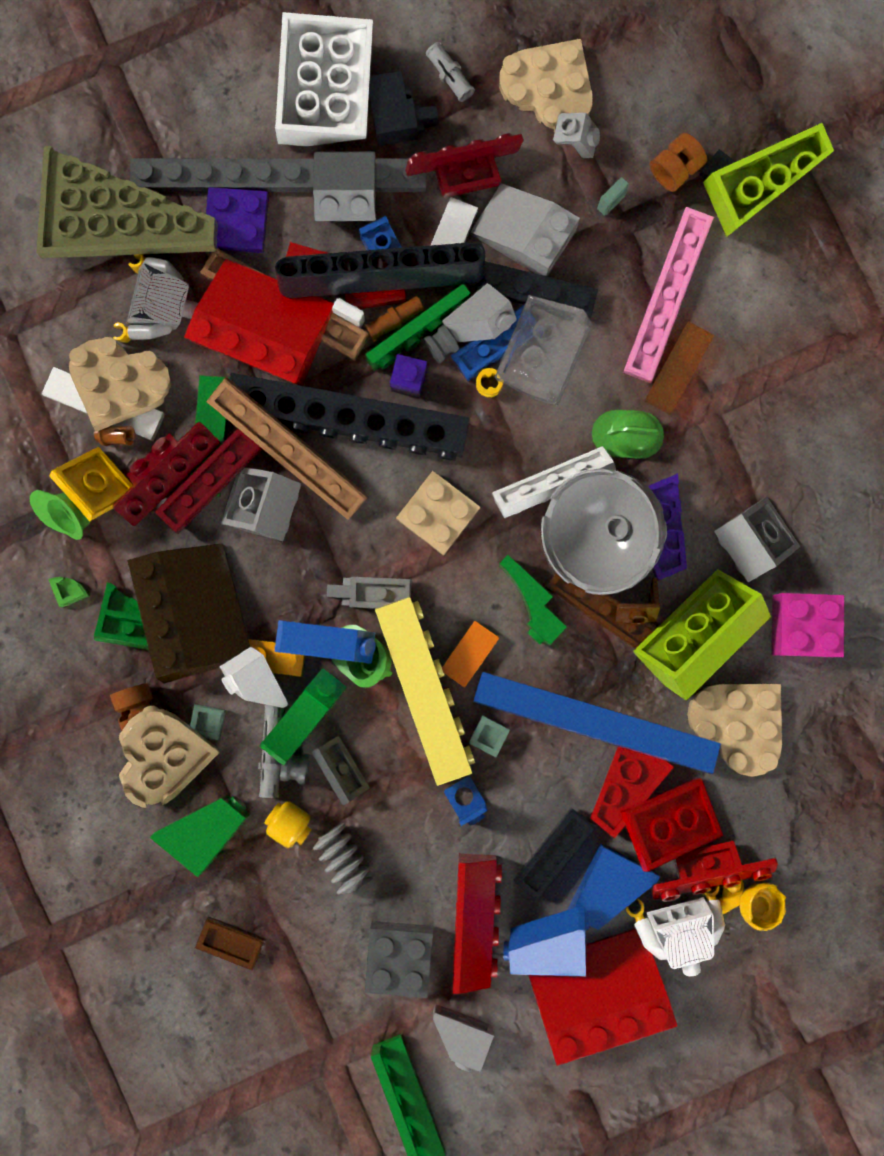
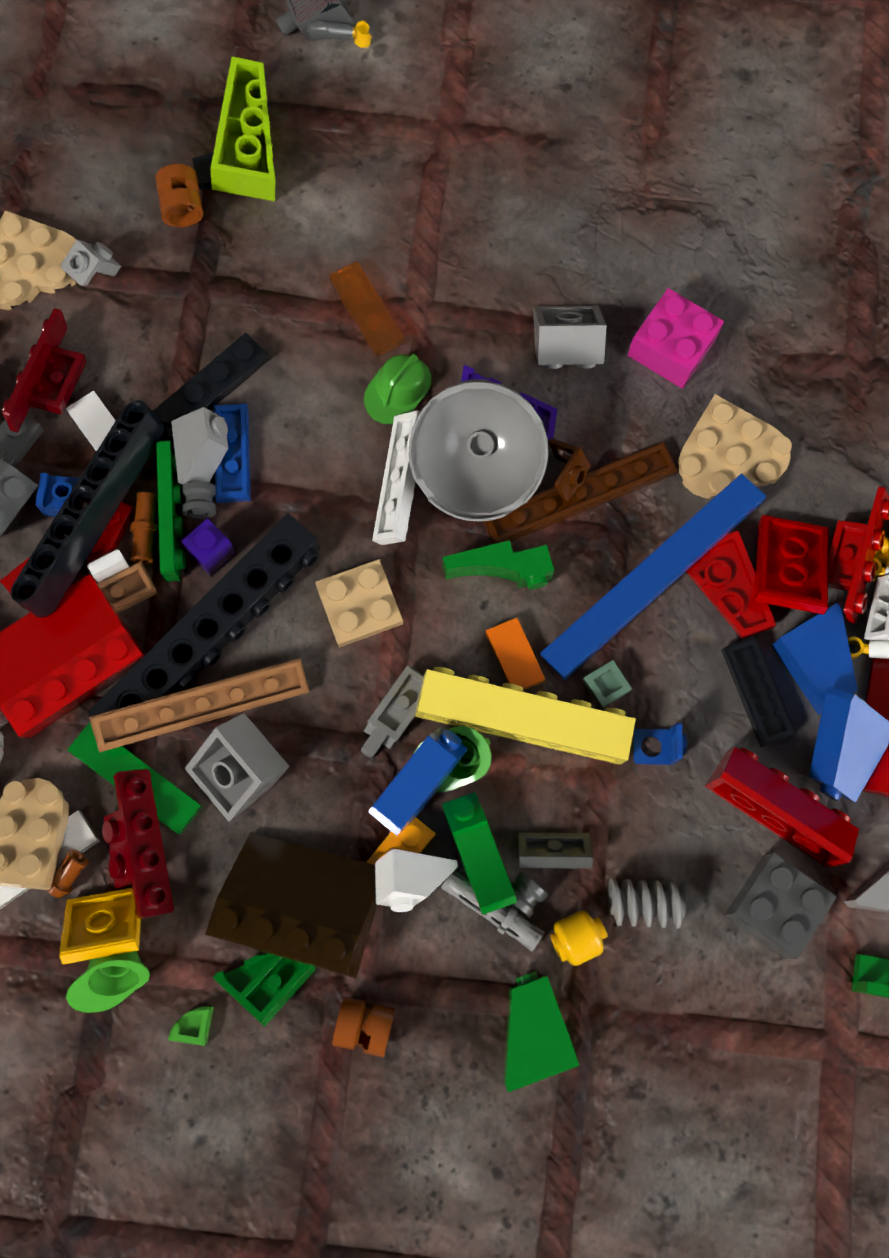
camera: 65 degrees left, 10 degrees down
tan plate [119,706,220,808] -> none
dark red tile [155,429,262,534] -> none
sand green tile [190,704,226,740] -> none
reddish brown tile [195,917,265,971] -> none
light grey slope [470,183,580,276] -> none
yellow bush [476,368,503,398] -> none
clear slope [495,295,592,406] -> none
sand green tile [597,177,629,216] -> none
bright pink tile [623,207,714,383] -> none
lime slope [633,569,771,701] -> none

